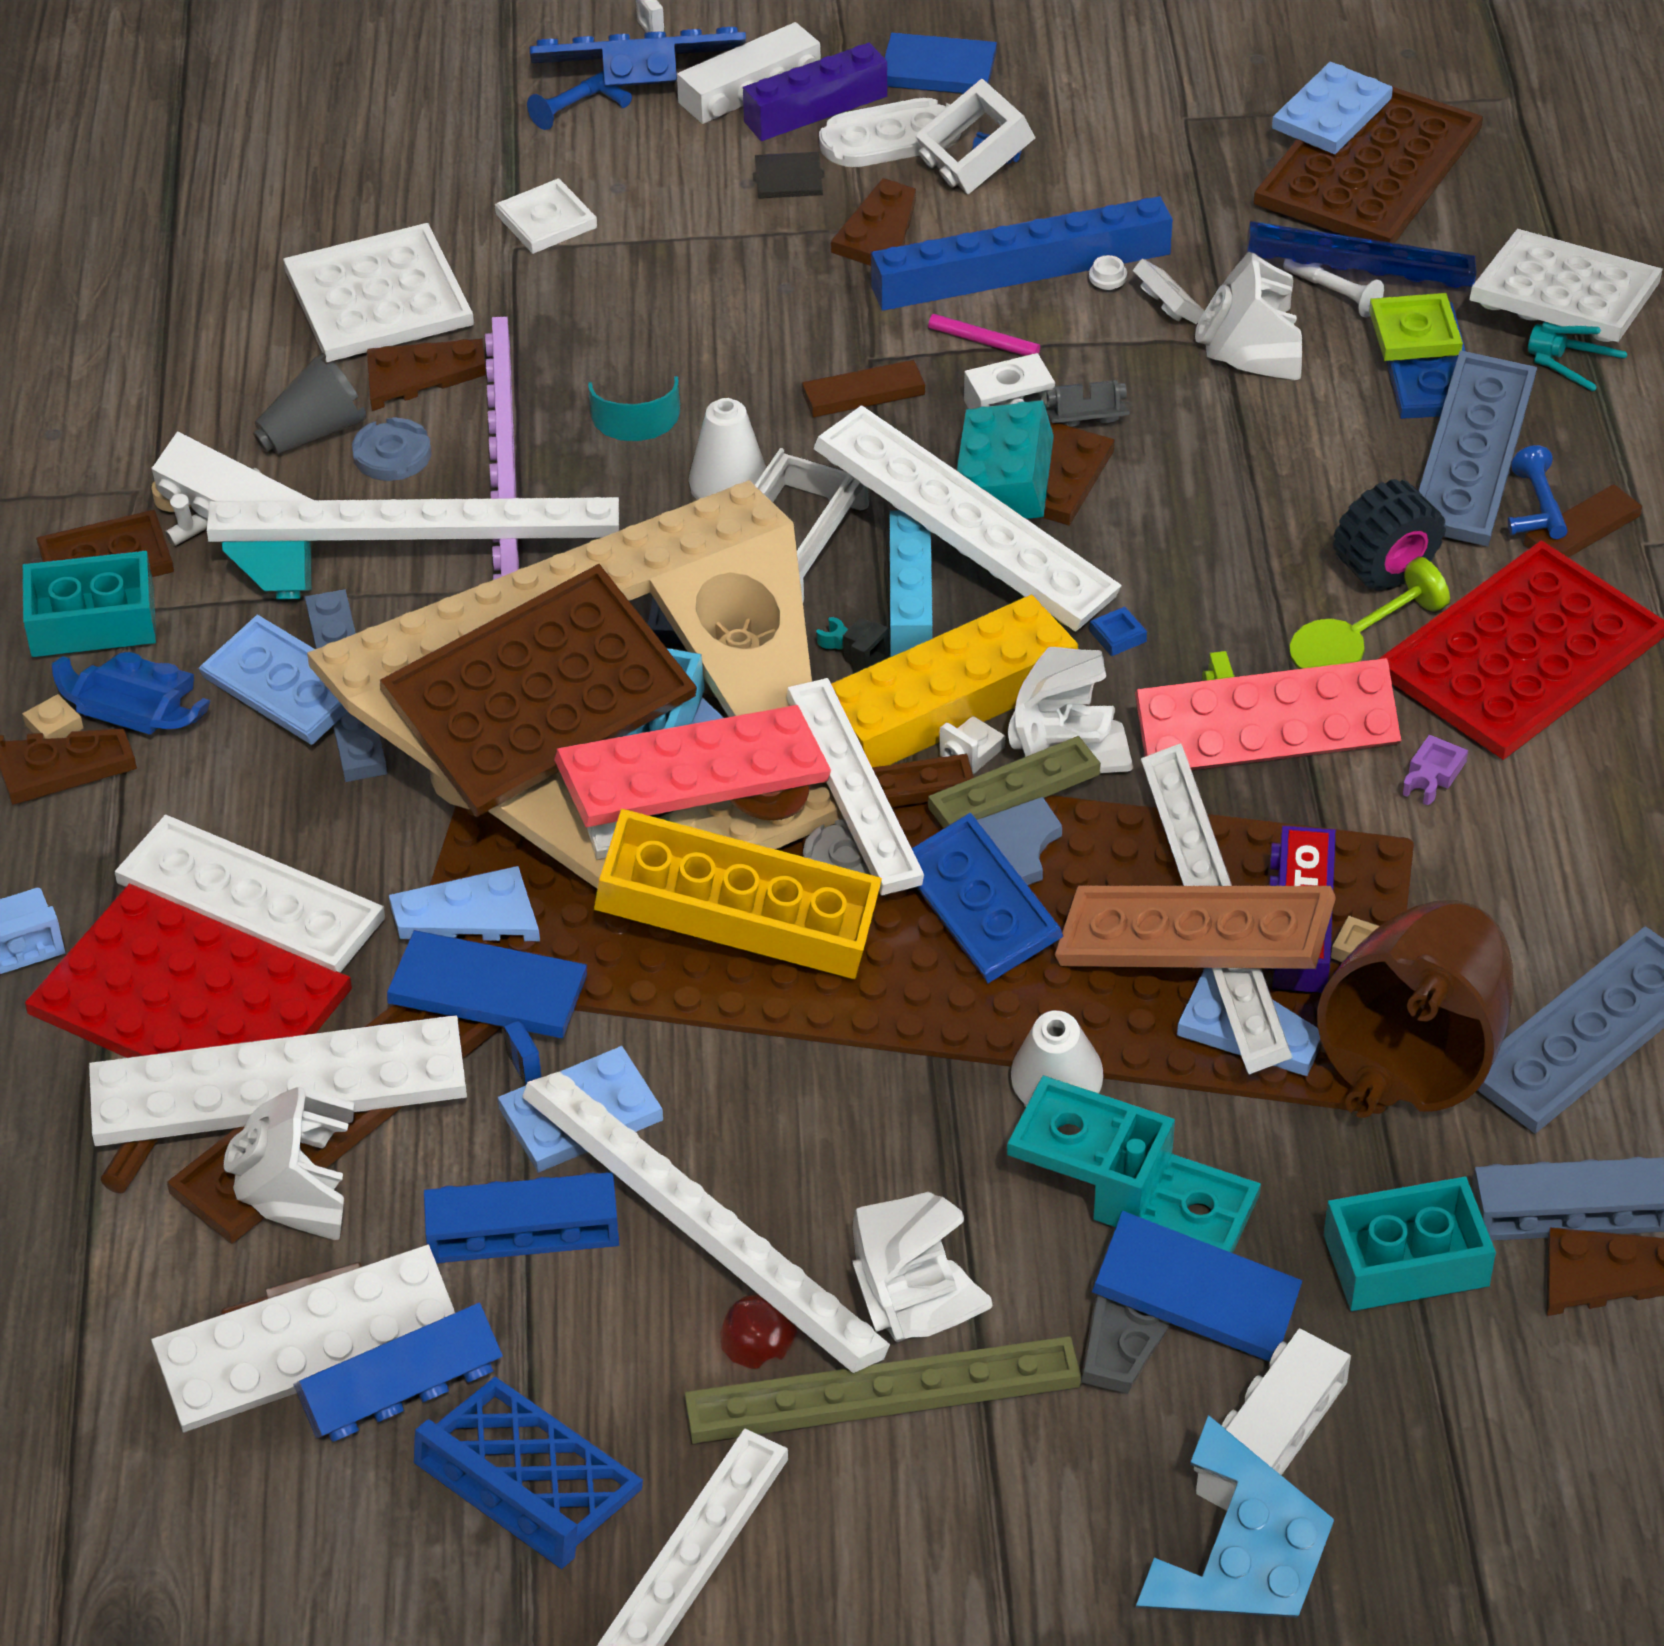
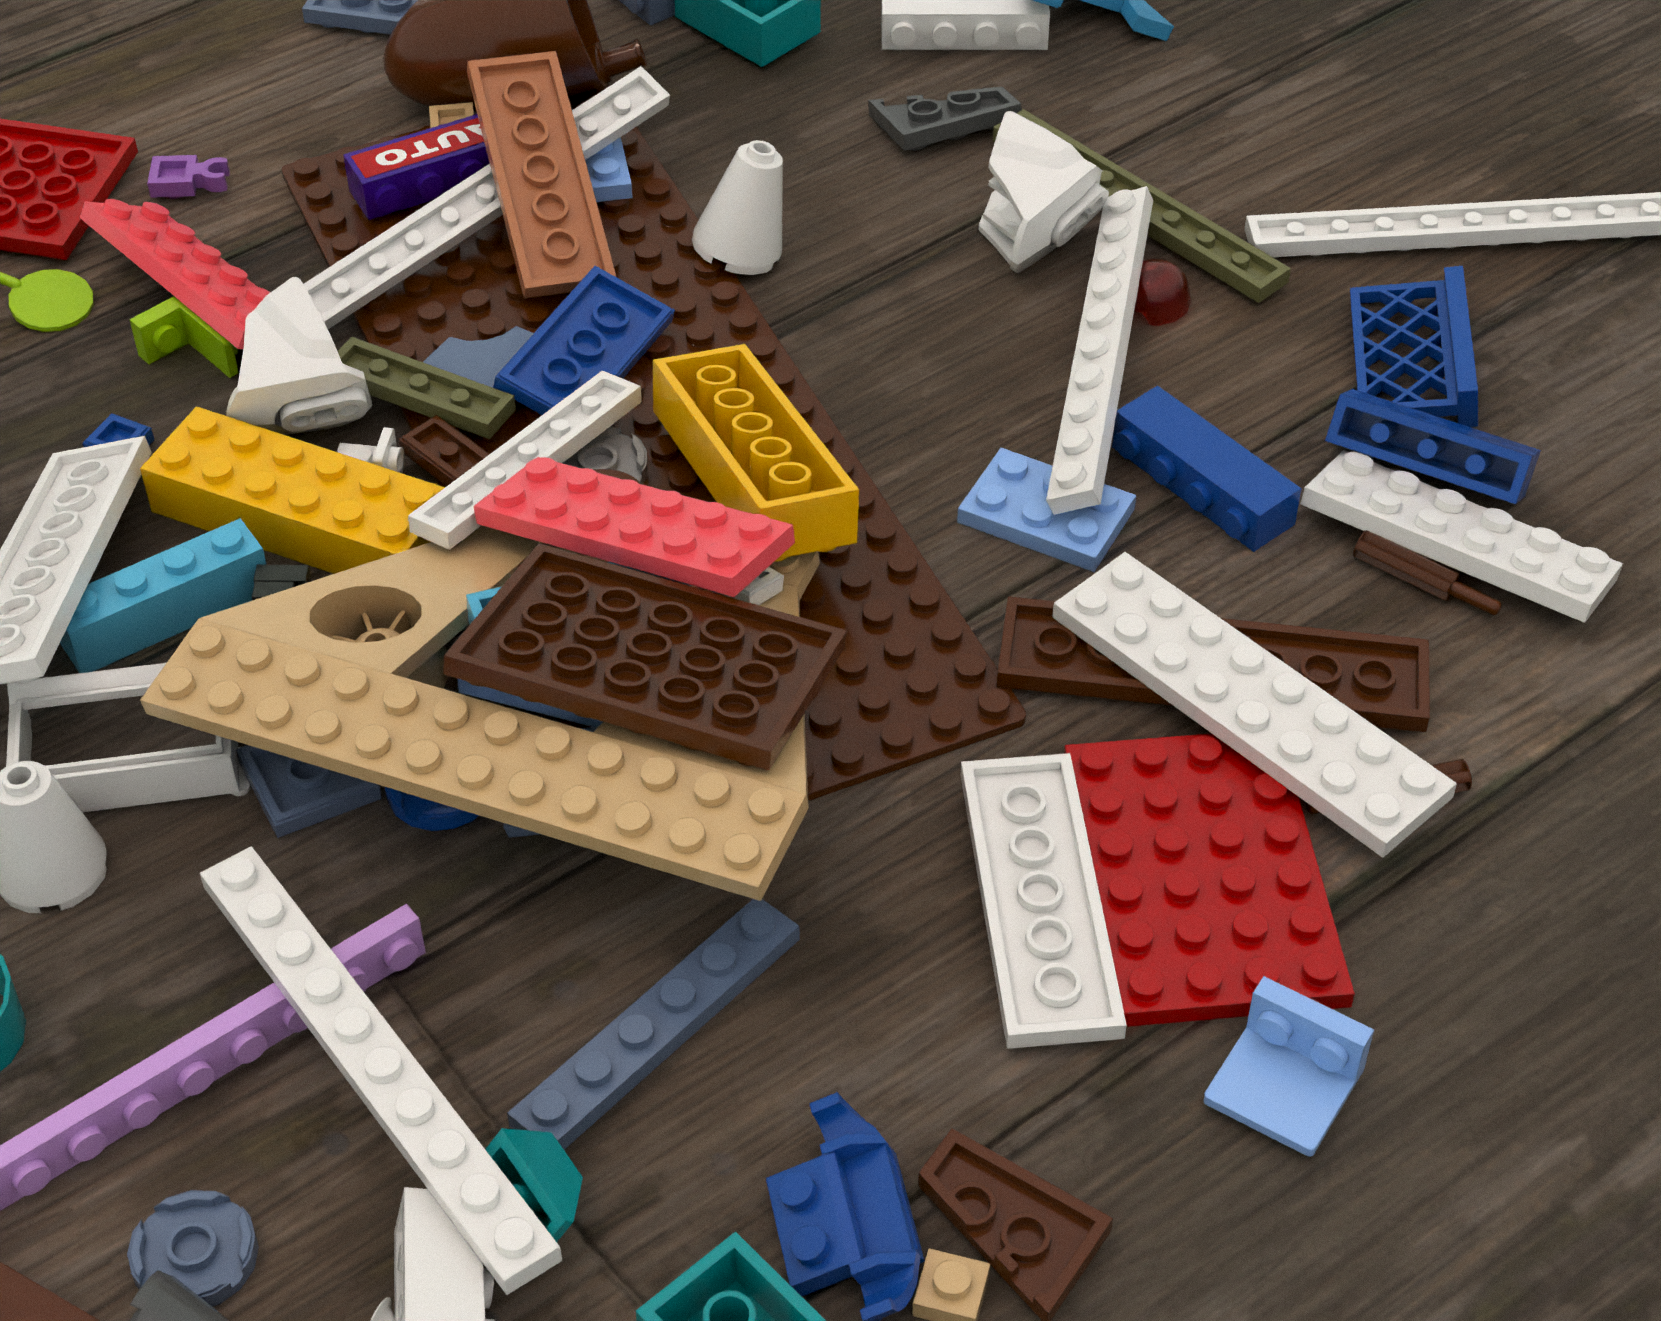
camera: 125 degrees left, 0 degrees up
light blue tile [199,614,348,745] -> none
white piece [224,1087,355,1240] -> none
blue tile [387,930,587,1038] -> none
light blue wing [389,866,540,941] -> none
blue tile [504,1021,542,1086] -> none
teal bracket [1007,1075,1261,1253] -> none
blue tile [1092,1210,1303,1362] -> none

